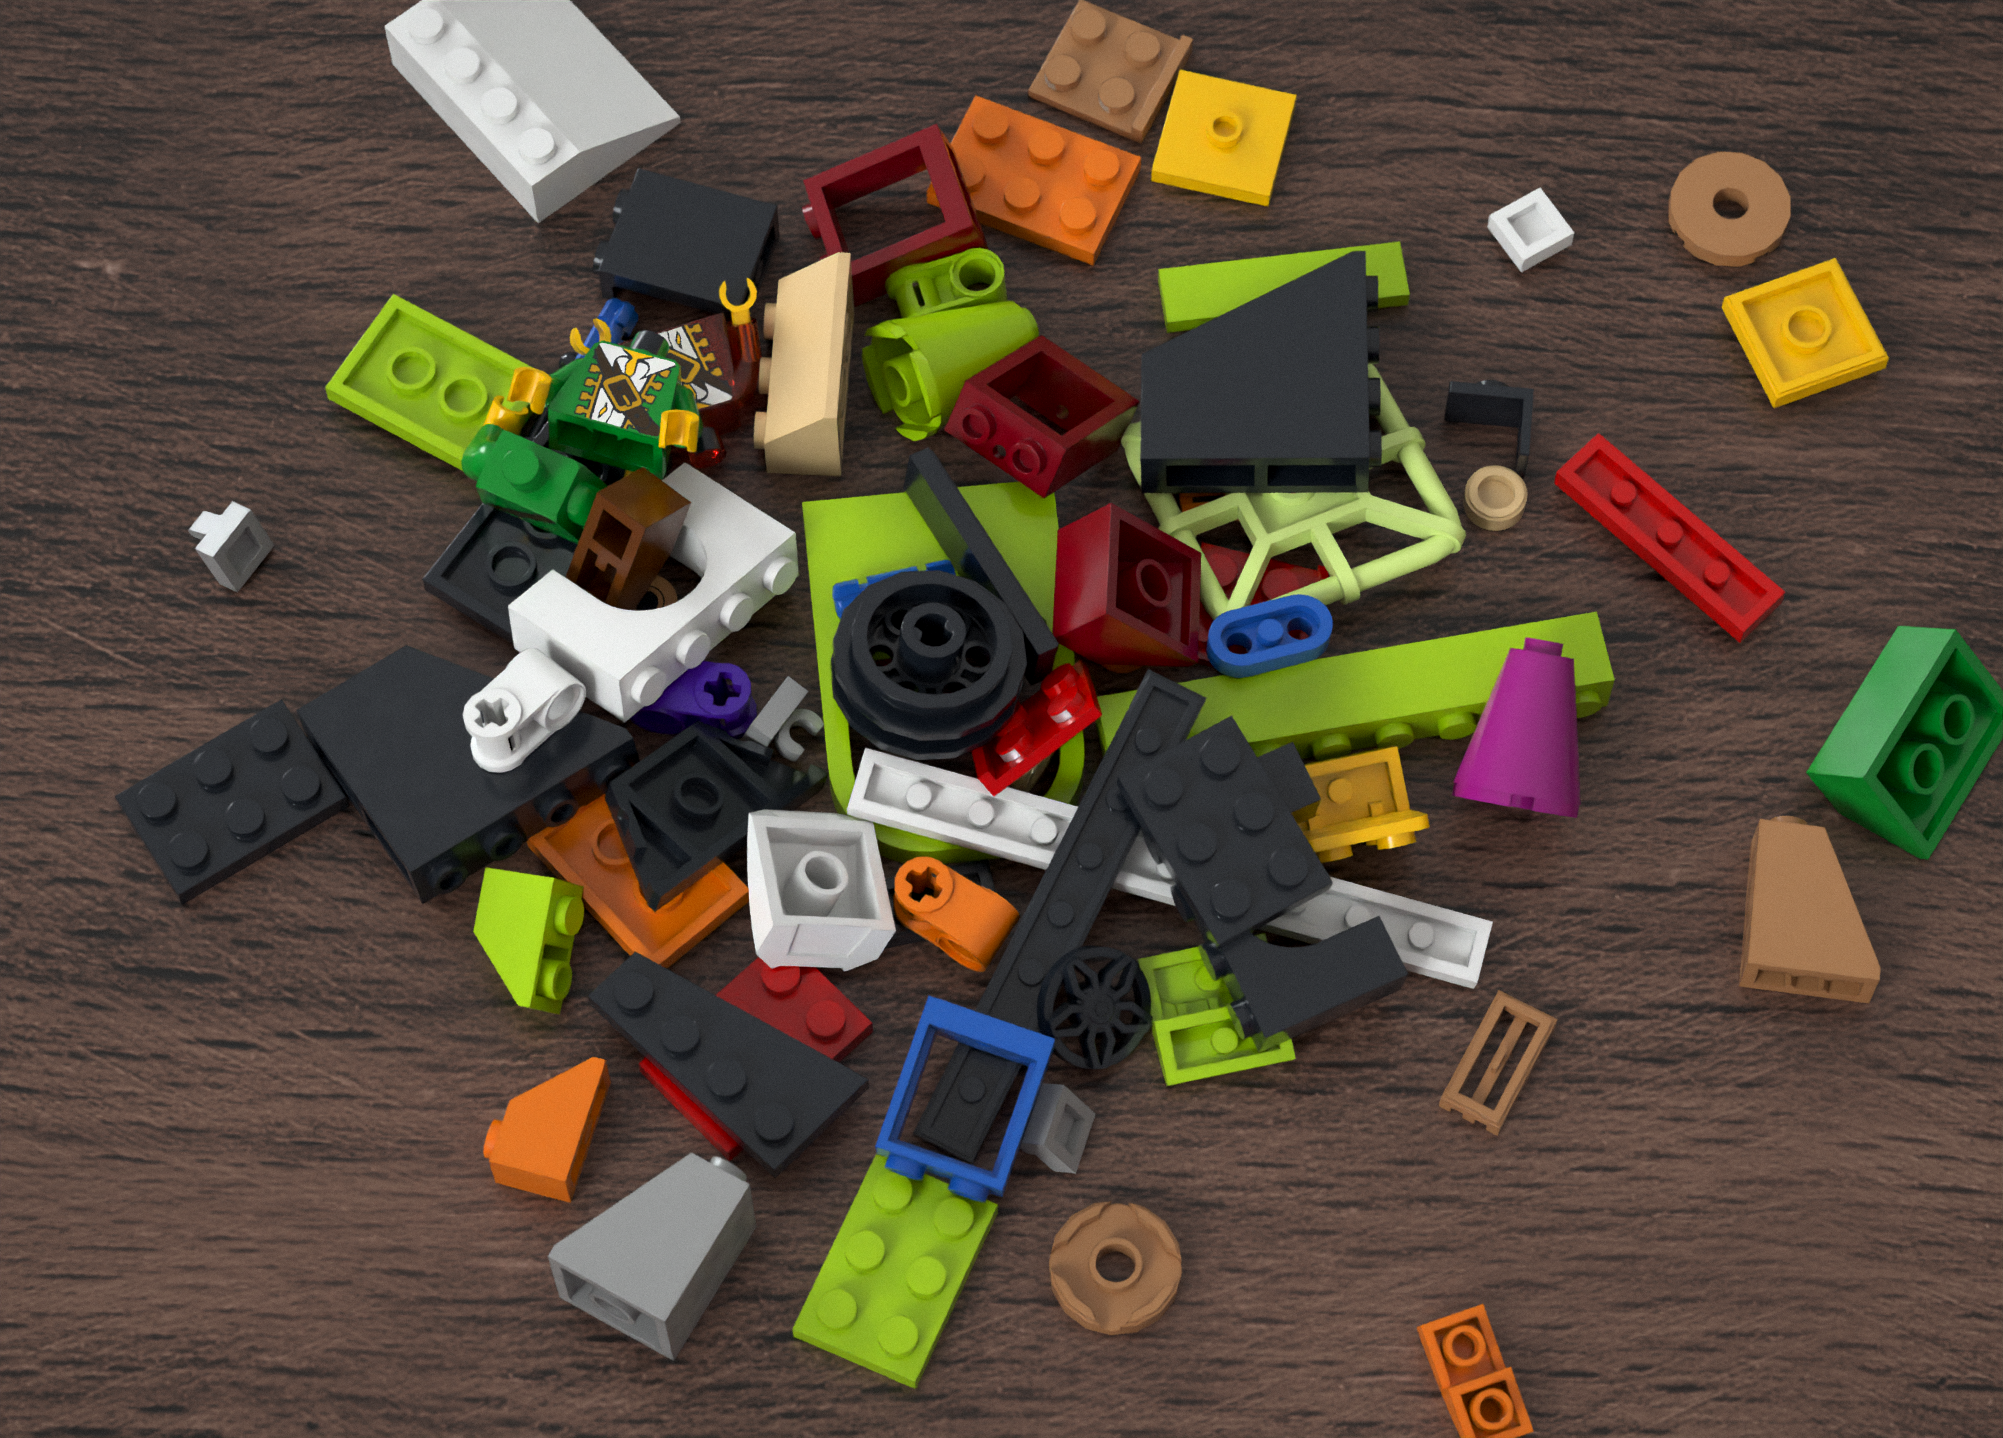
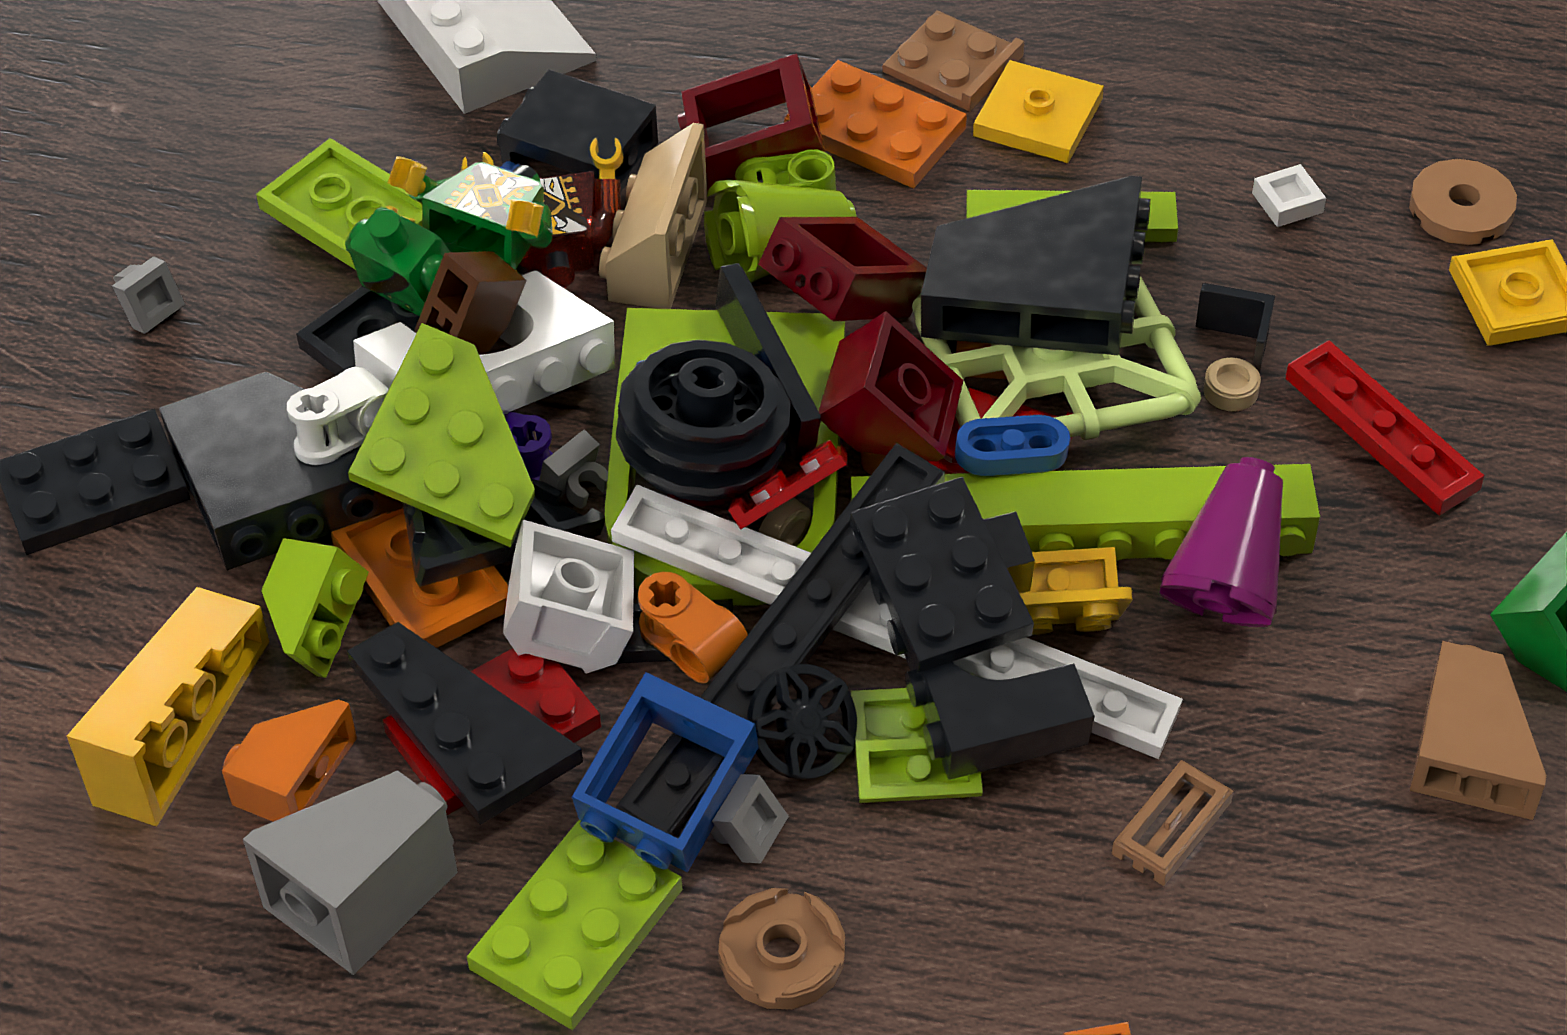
camera: 10 degrees right, 15 degrees down
none -> yellow wedge [67,587,269,827]
none -> lime plate [348,323,535,547]

